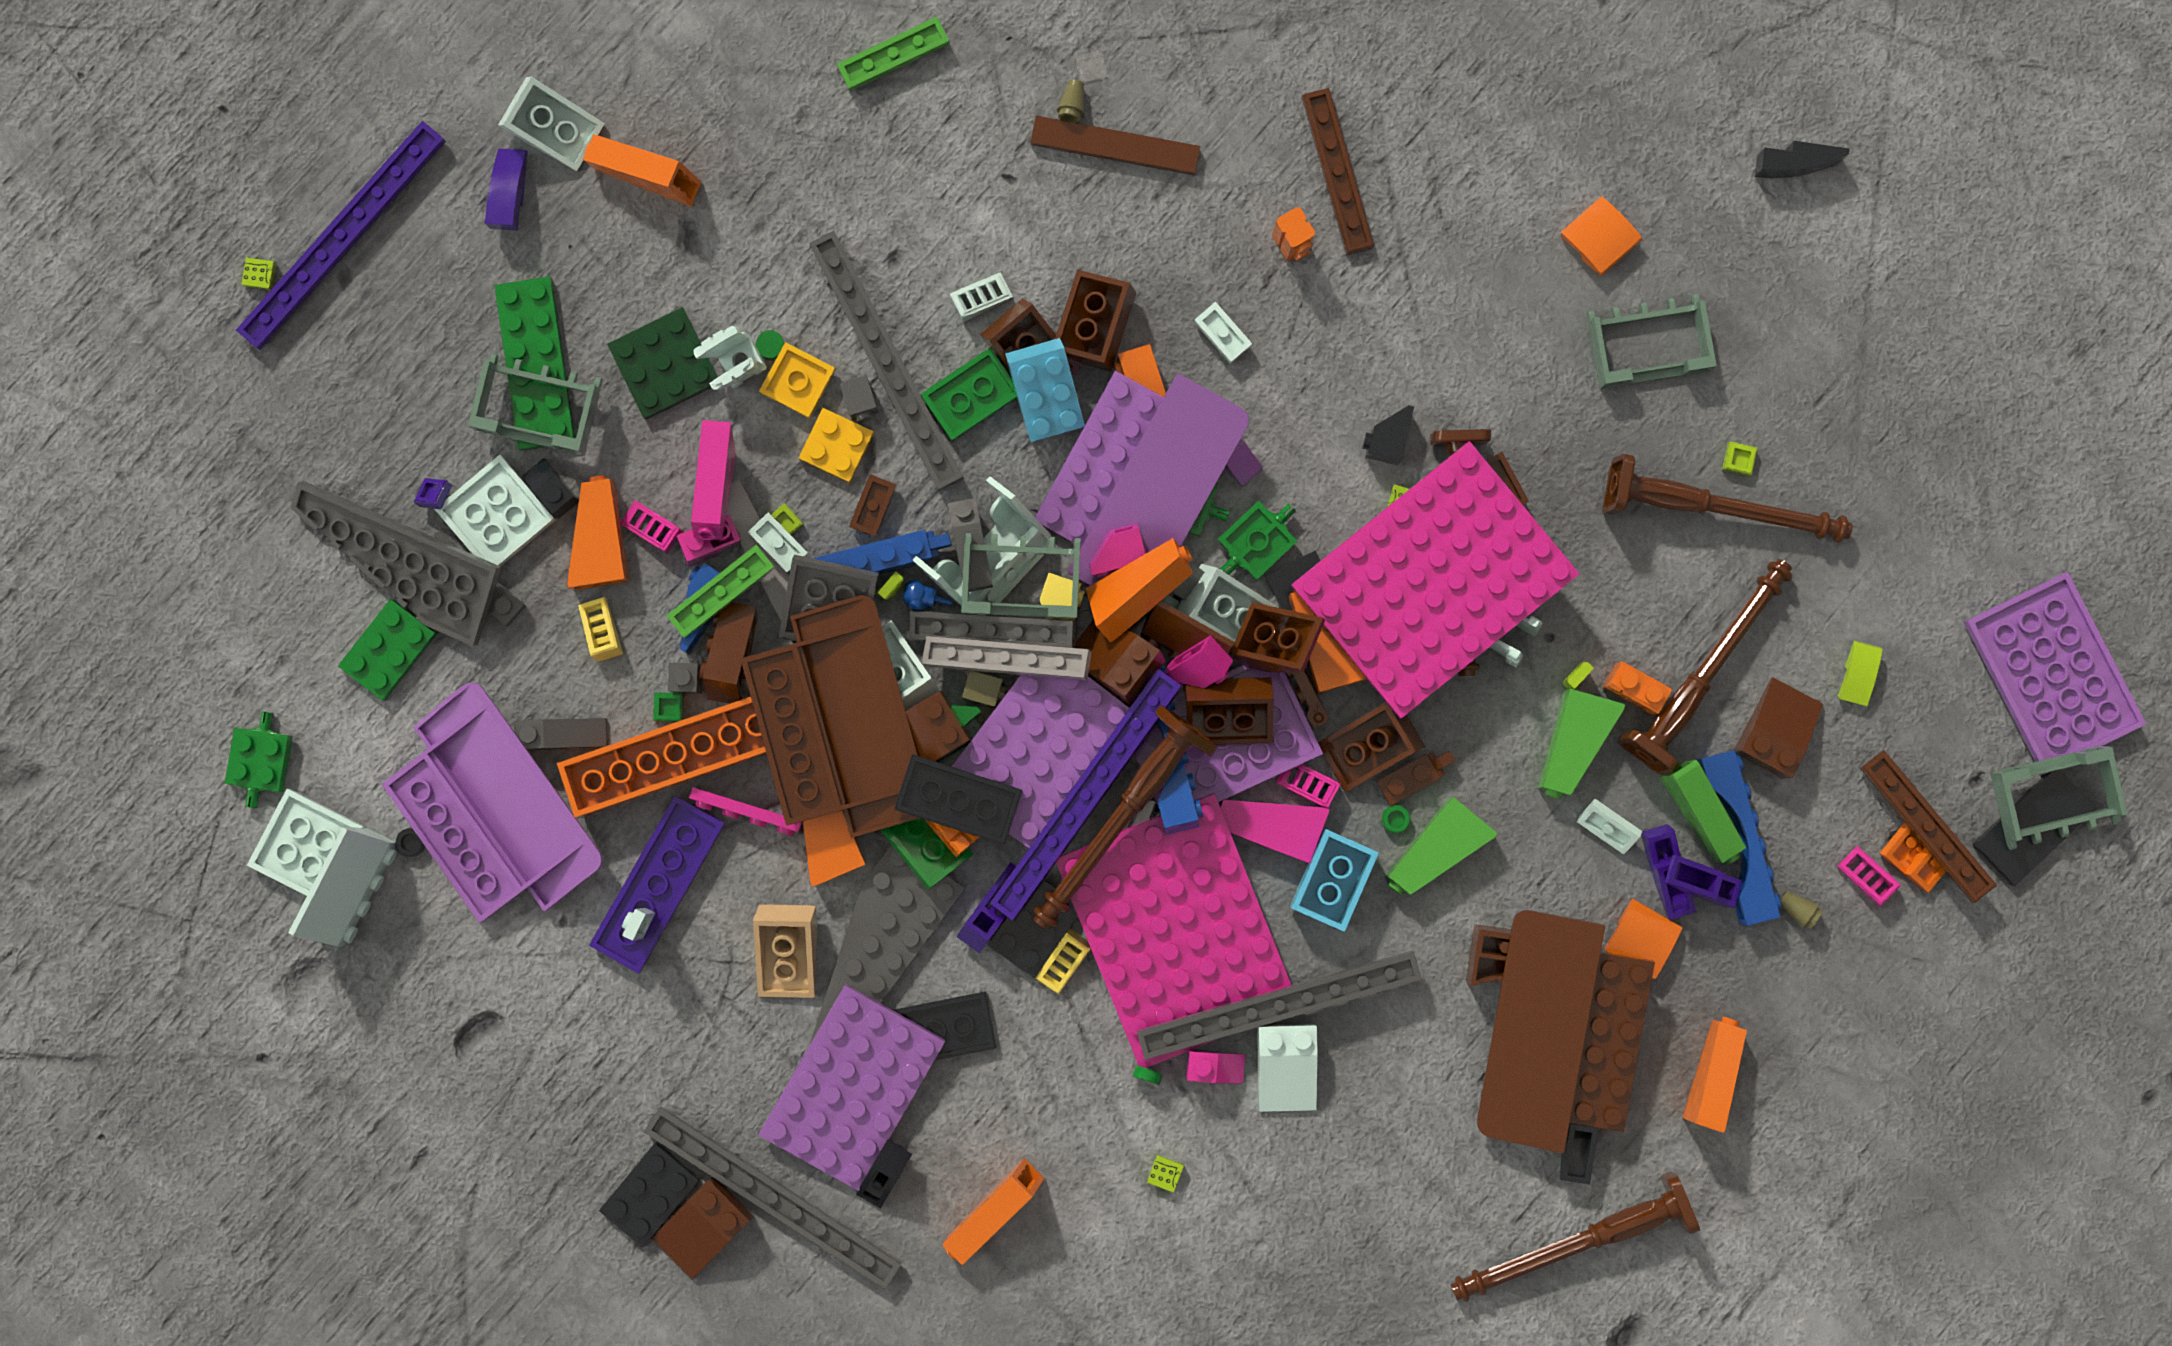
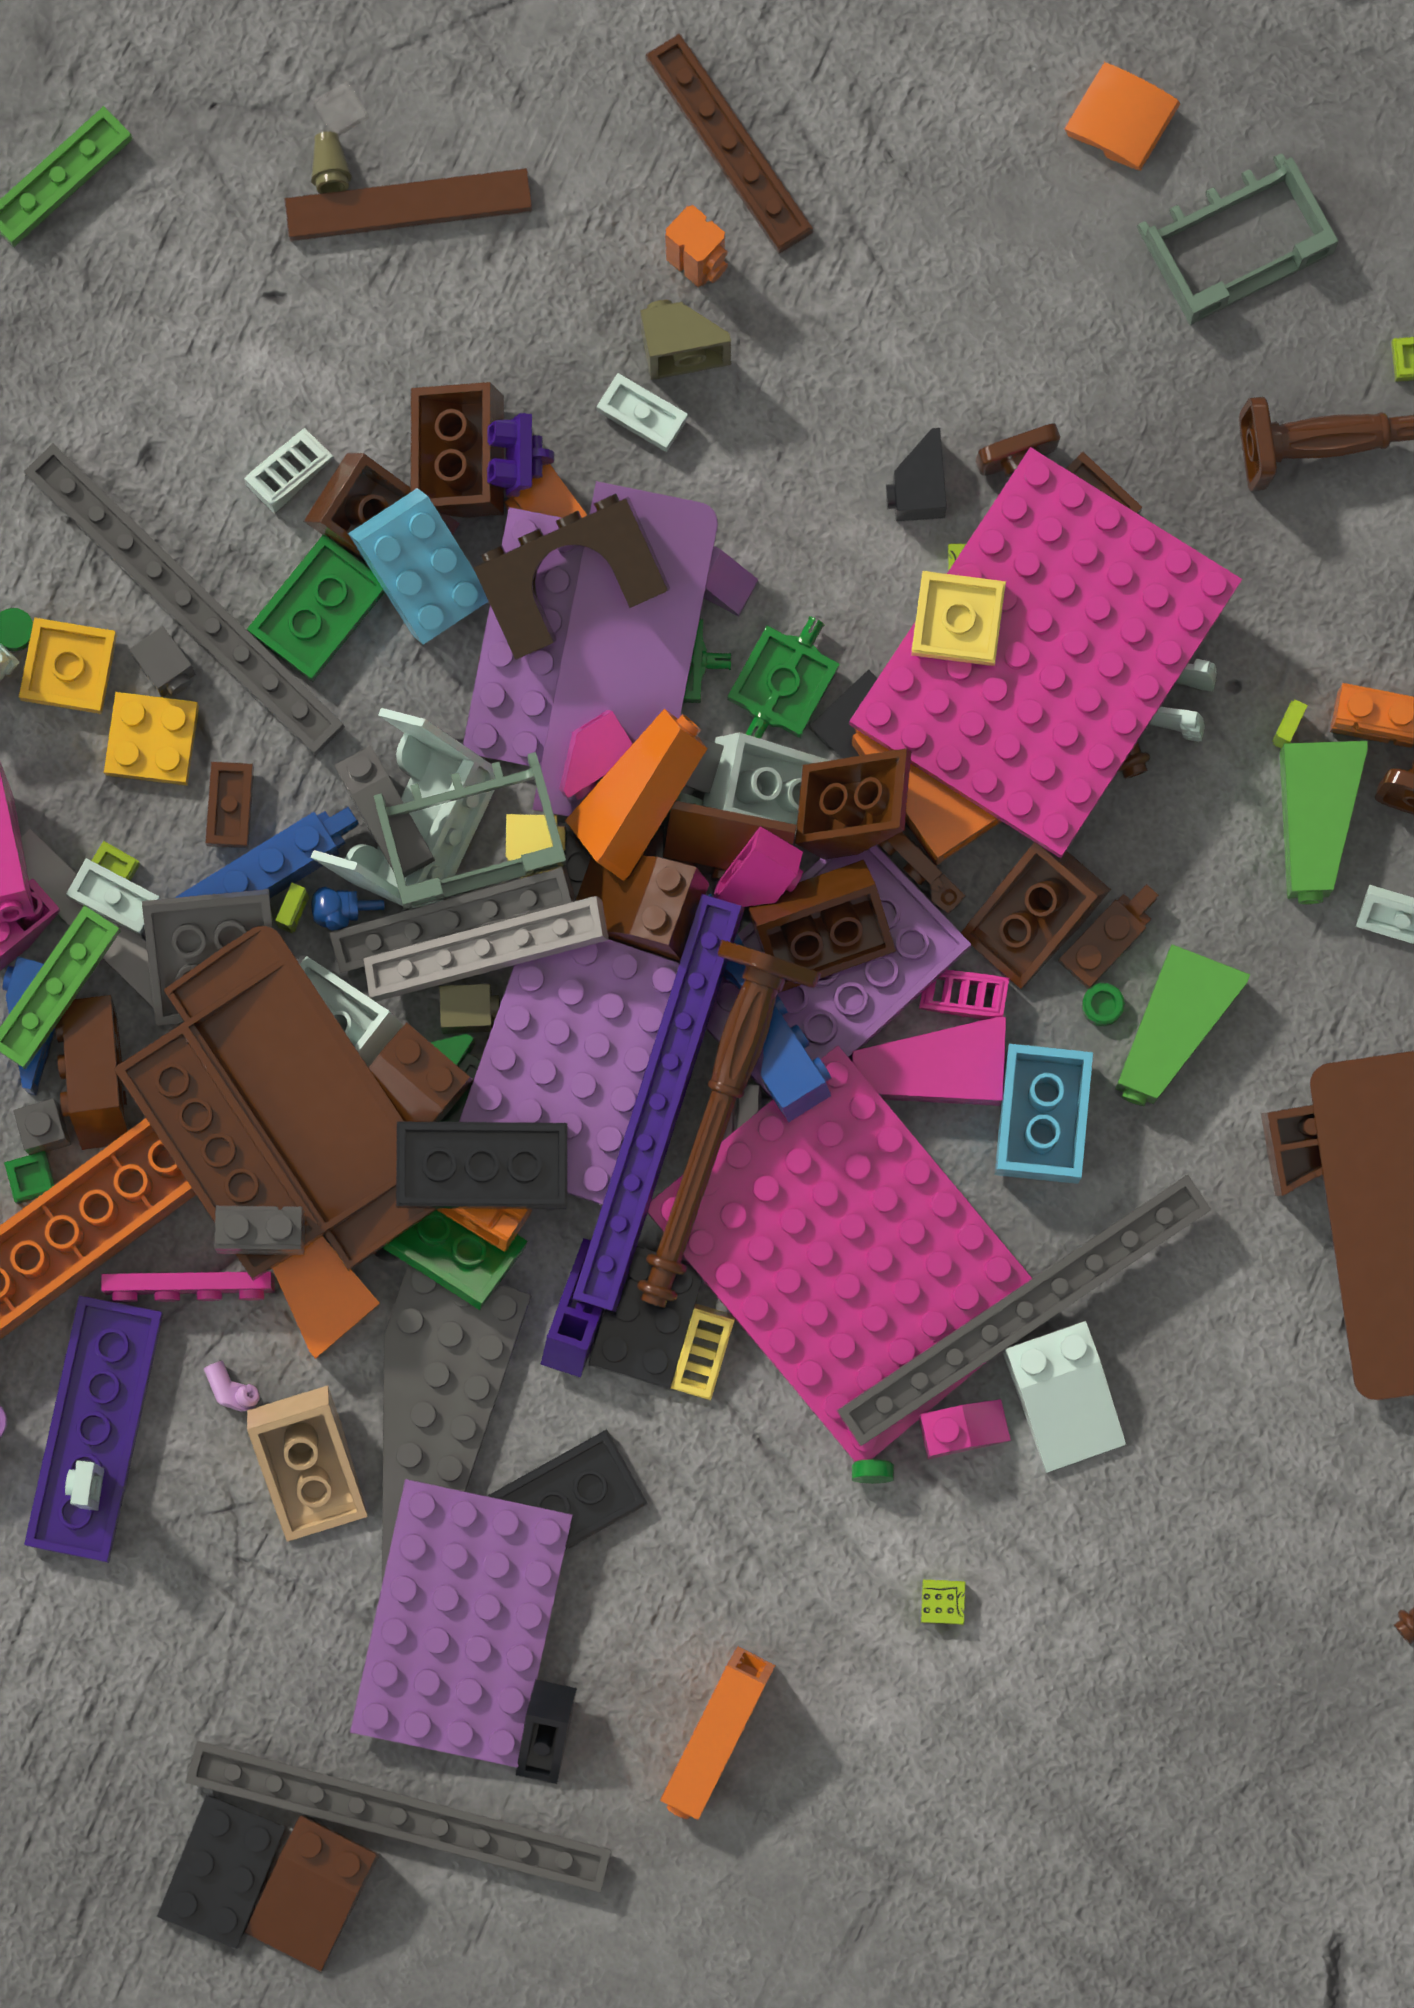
camera: 15 degrees left, 5 degrees down
none -> lavender arm [204,1361,260,1412]
none -> dark grey brick [214,1206,305,1255]
none -> dark brown arch [474,493,670,660]
none -> dark purple hips [487,413,554,497]
none -> olive slope [640,300,731,380]
none -> light yellow tile [911,571,1006,666]

